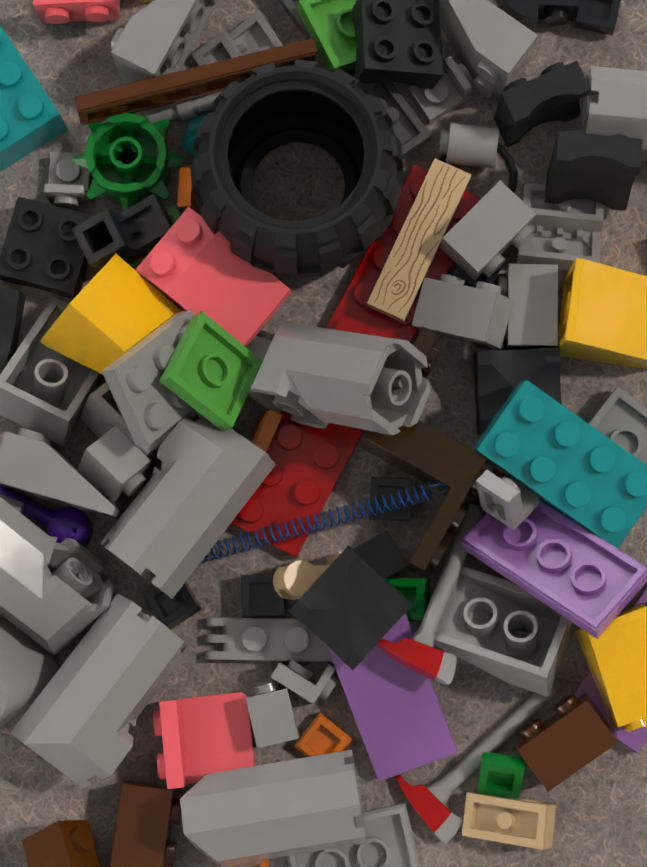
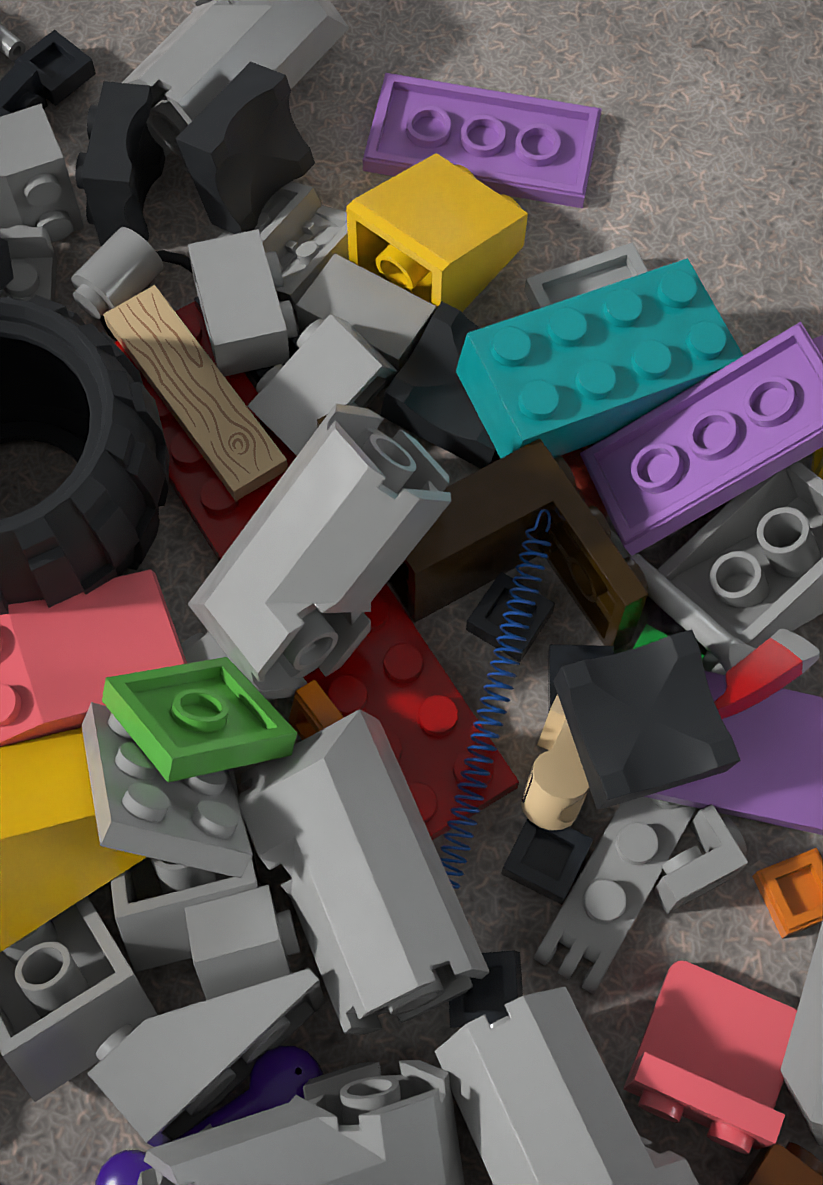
camera: 65 degrees left, 15 degrees down
light grey brick [246,682,300,749] -> none
light grey bracket [476,470,540,530] -> none

